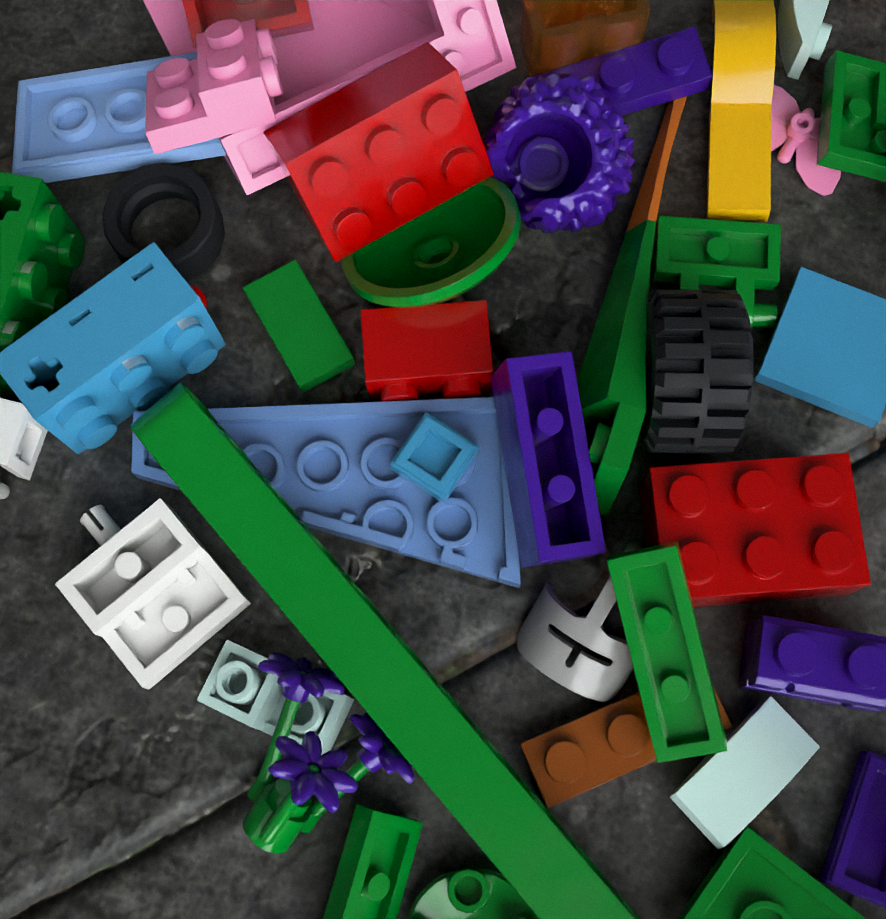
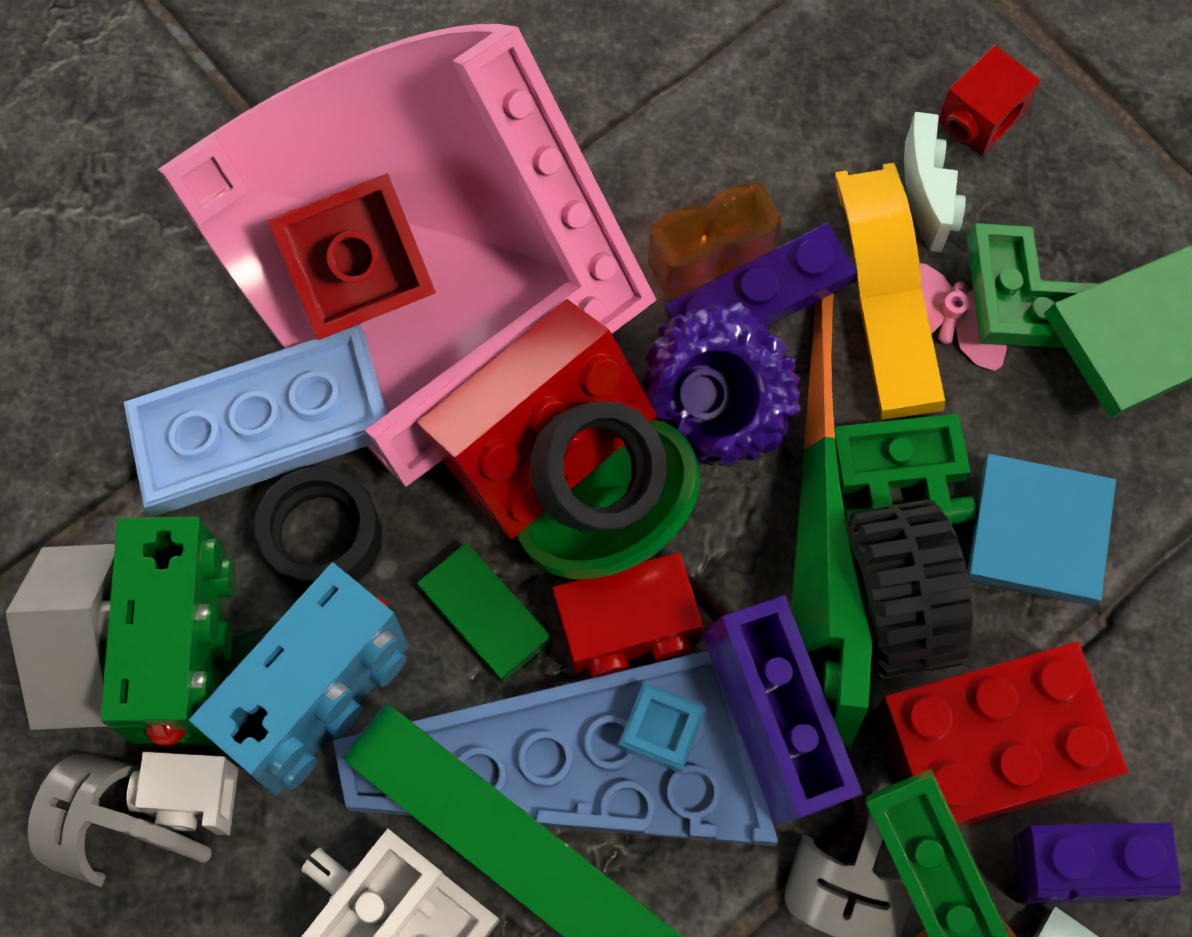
camera: 15 degrees left, 5 degrees down
bright pink plate [145,18,283,154] -> none
none -> black tyre [530,402,667,532]

